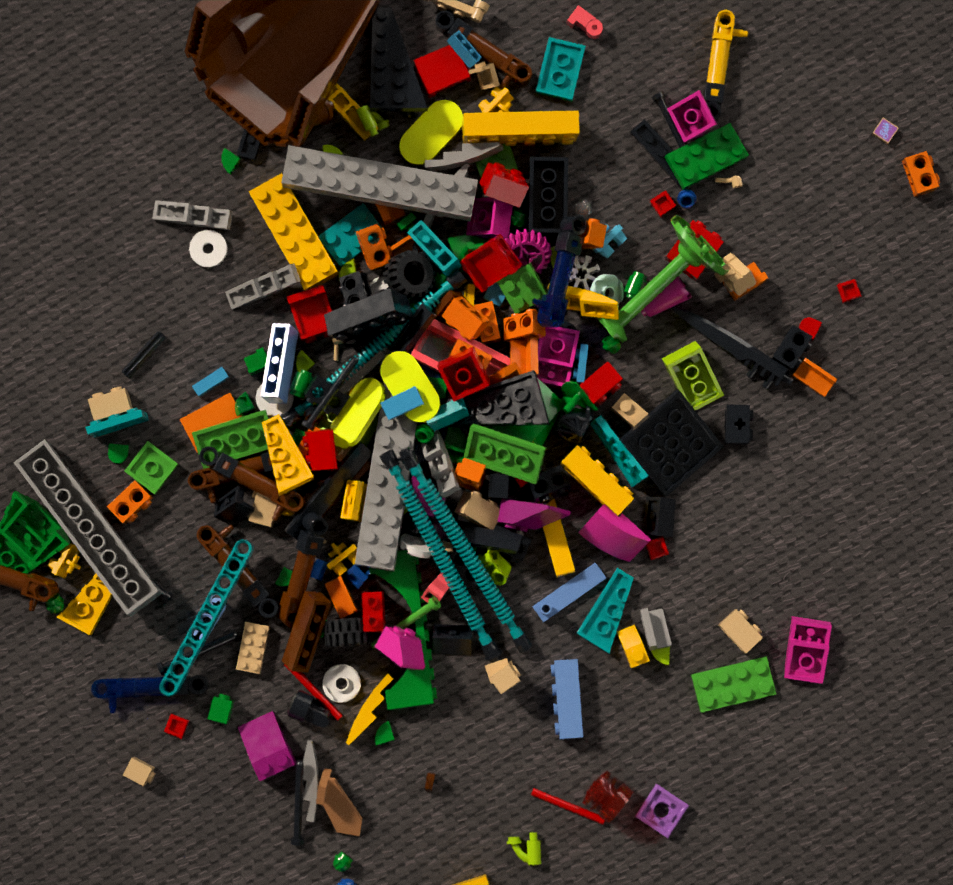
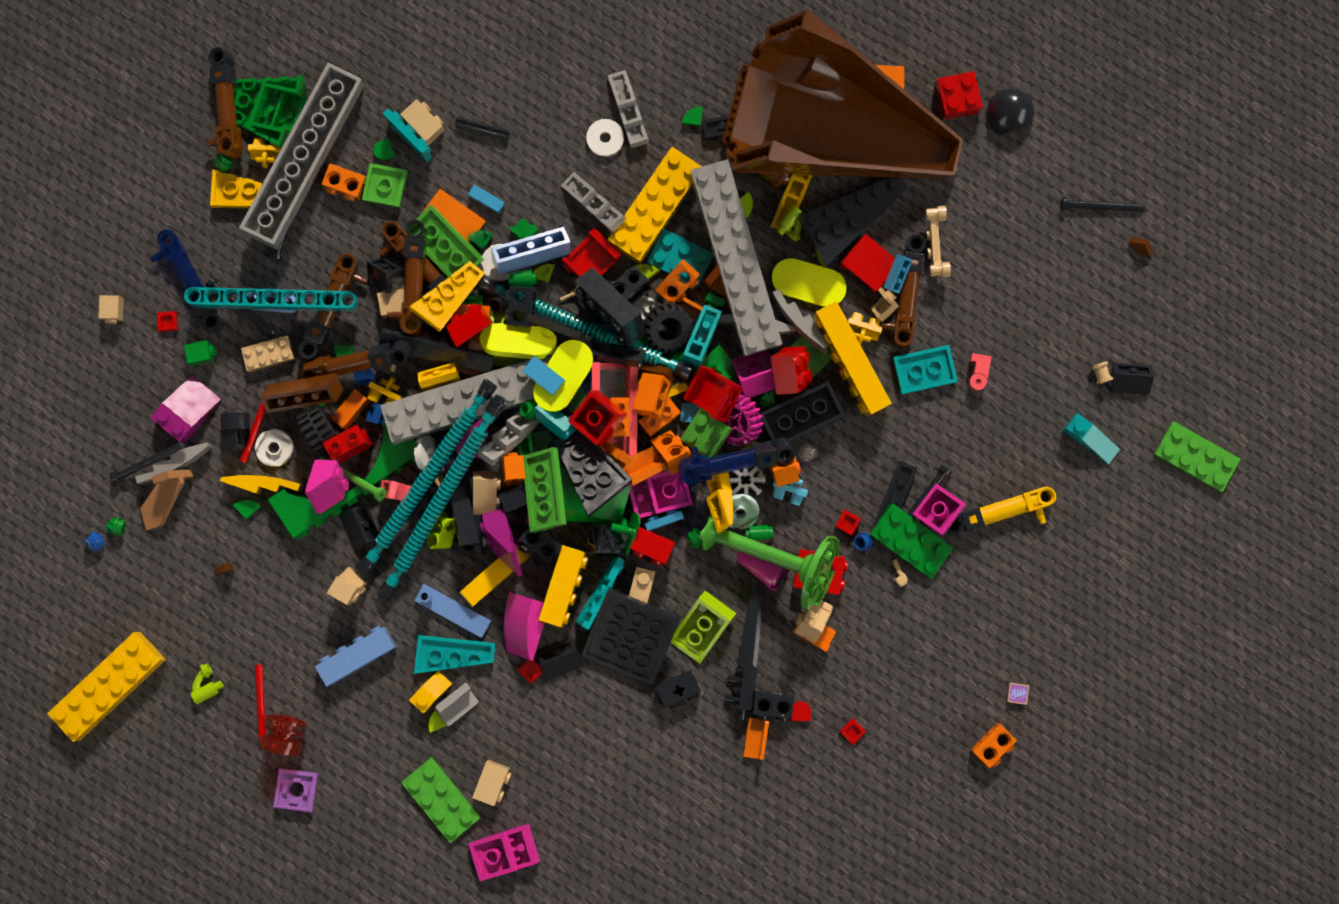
camera: 55 degrees right, 0 degrees up
black bar [302,356,359,431] -> none

